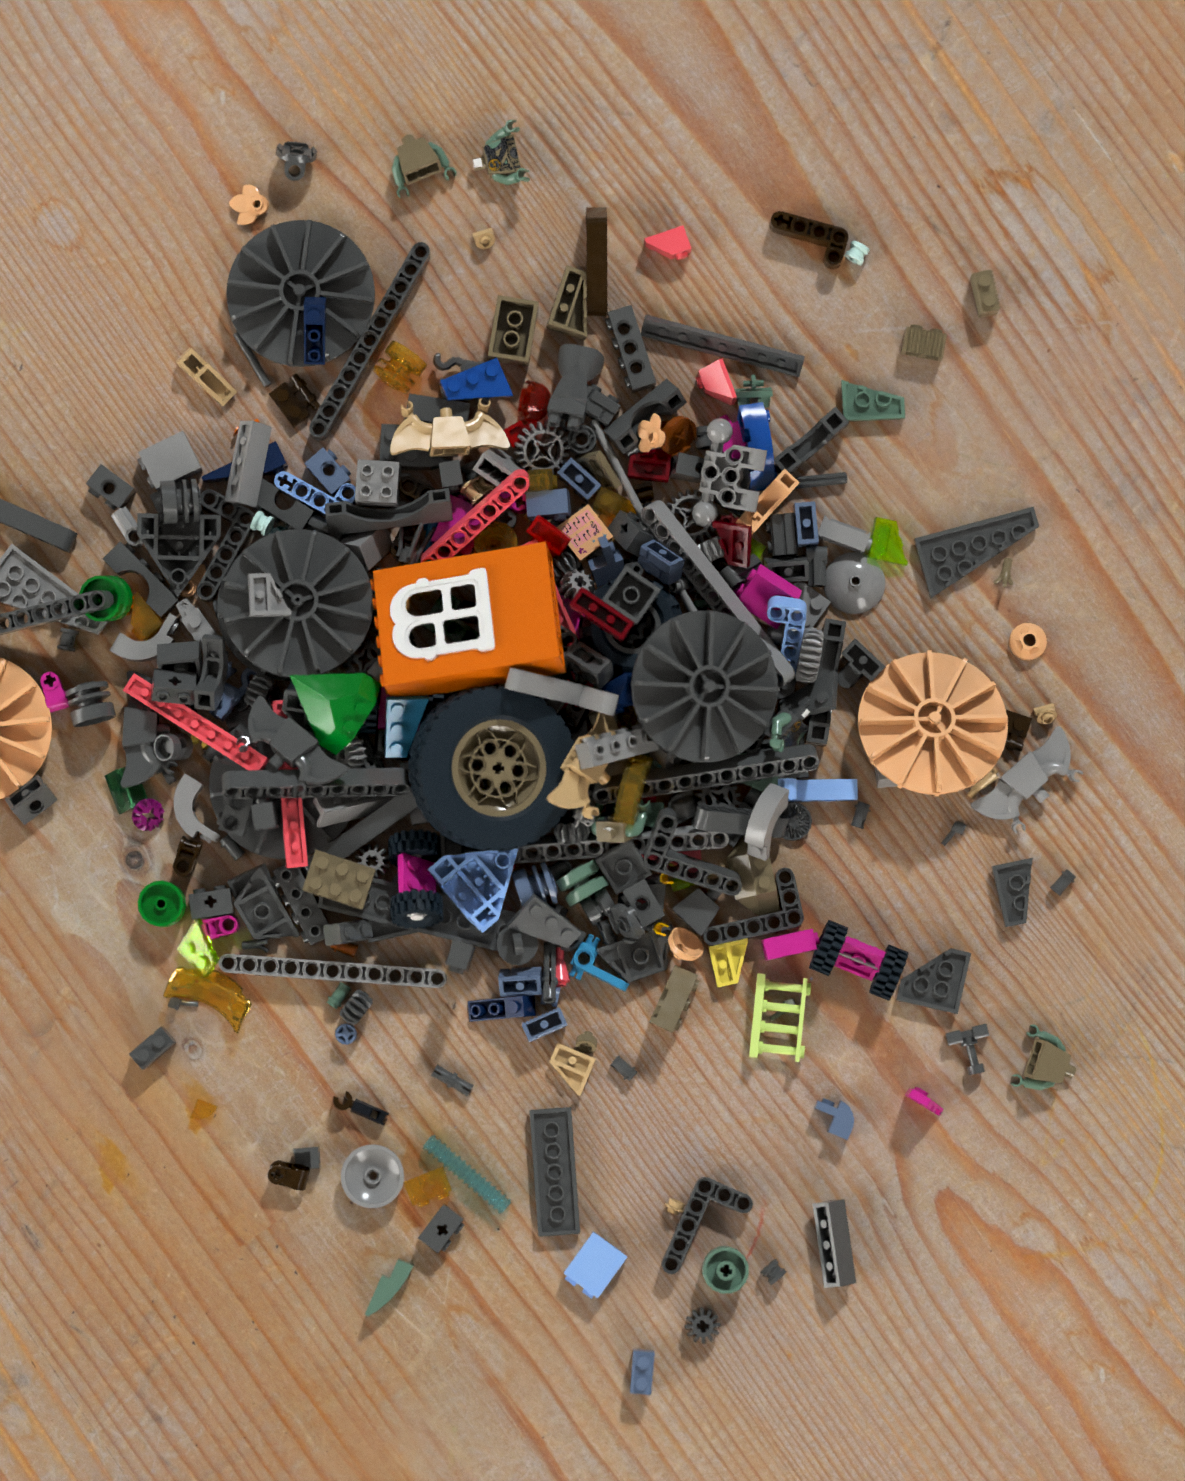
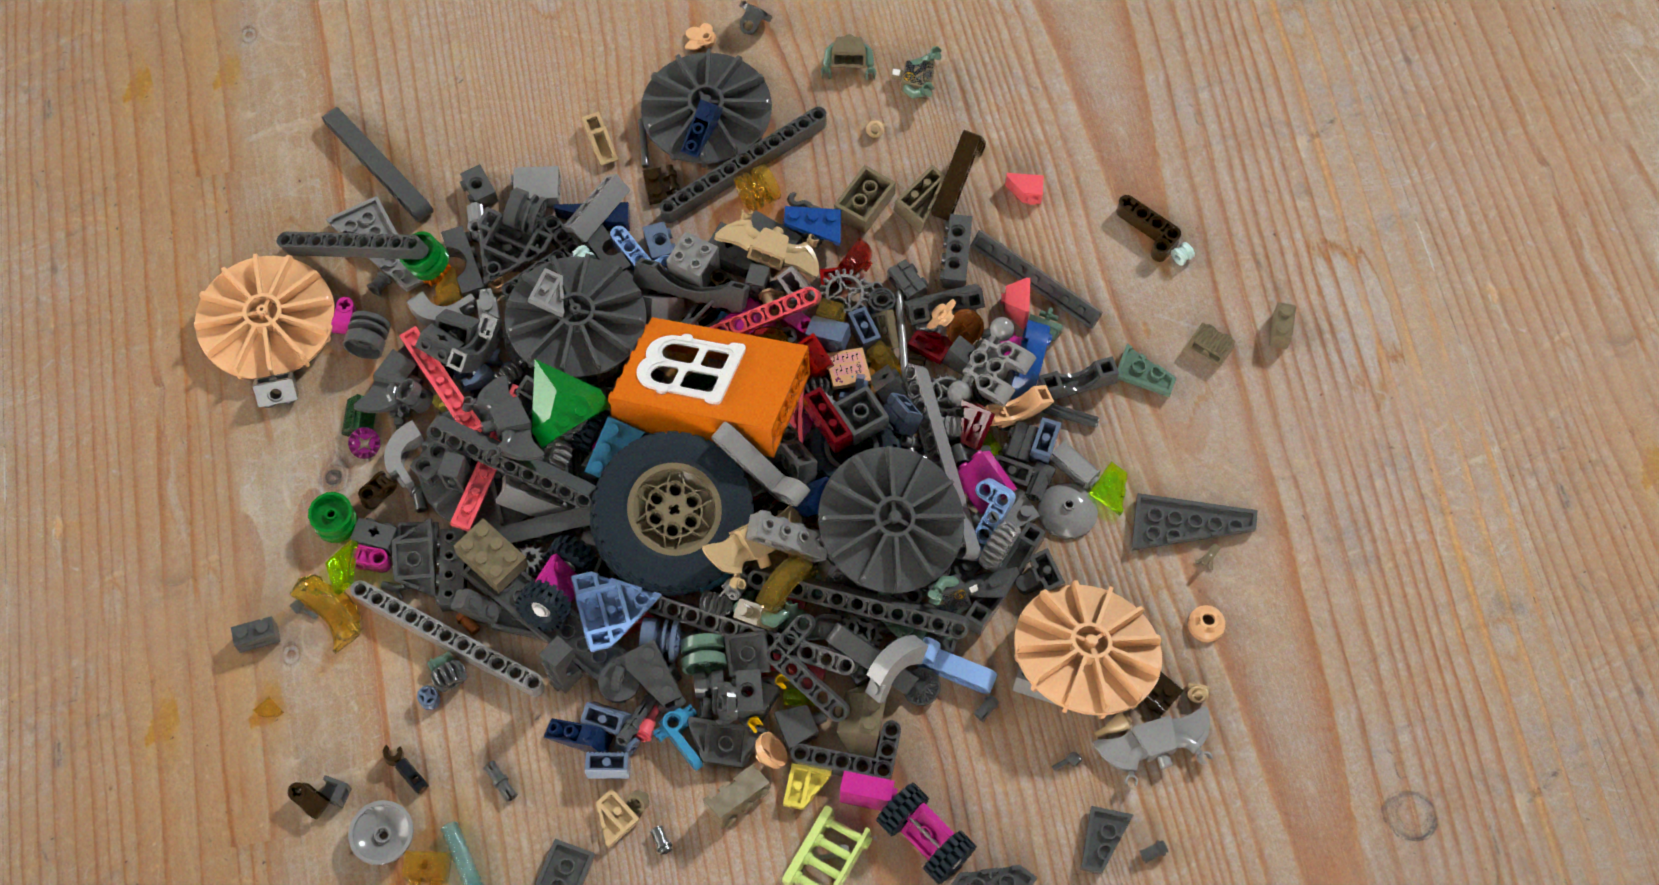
camera: 30 degrees right, 20 degrees down
dark grey hips [547,344,604,432] -> none

